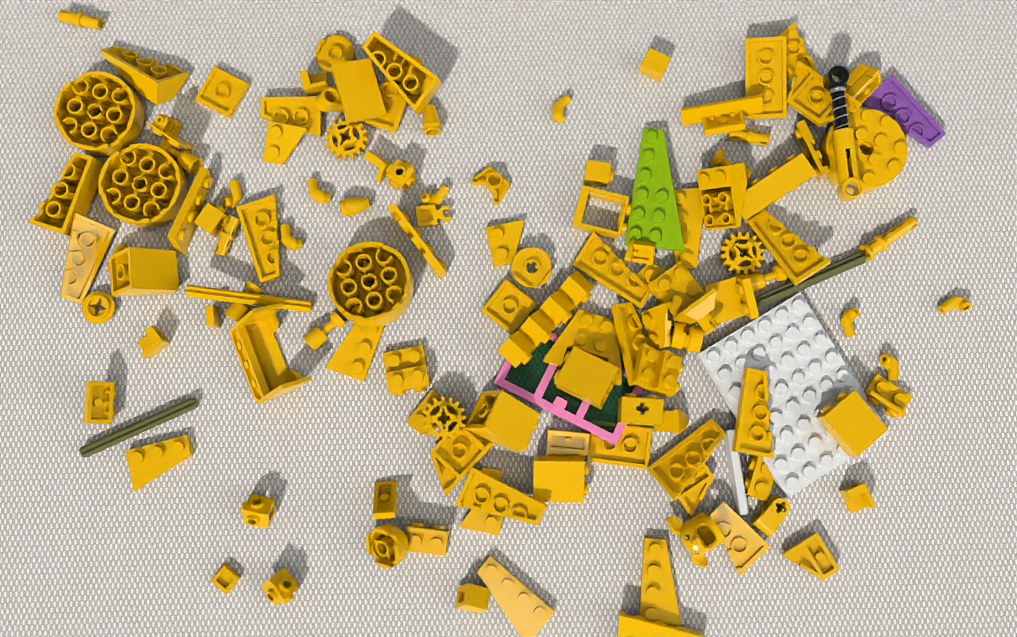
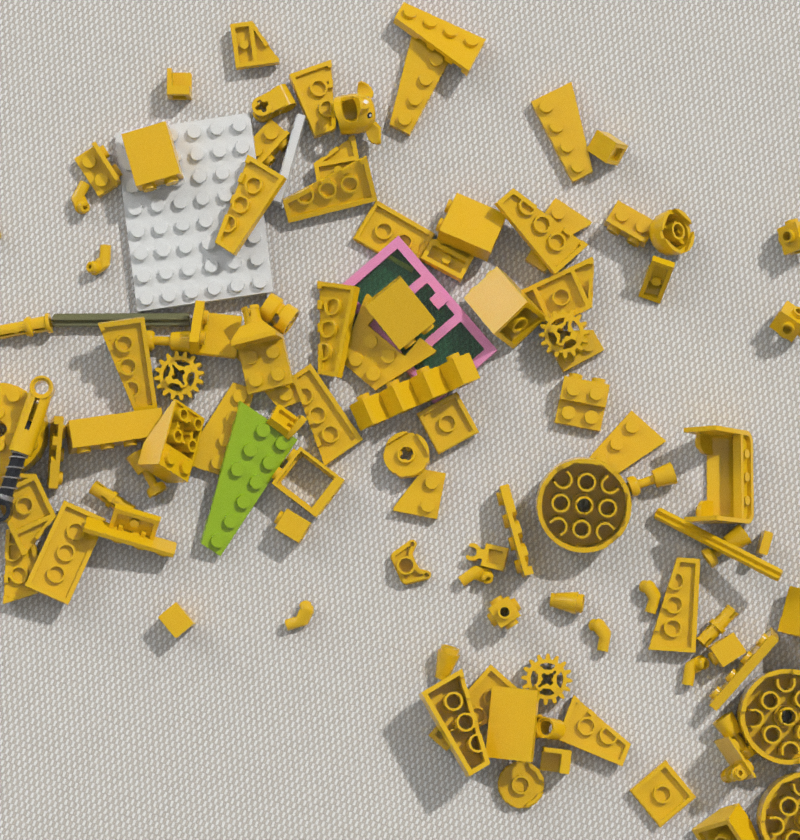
camera: 155 degrees left, 0 degrees up
yellow wing [263,121,308,165] -> none
yellow tile [364,150,392,183] -> none
yellow brick [617,393,664,426] -> none
yellow plate [631,343,684,398] -> none
yellow wing [641,302,672,350] -> none
yellow tile [654,408,689,434] -> none

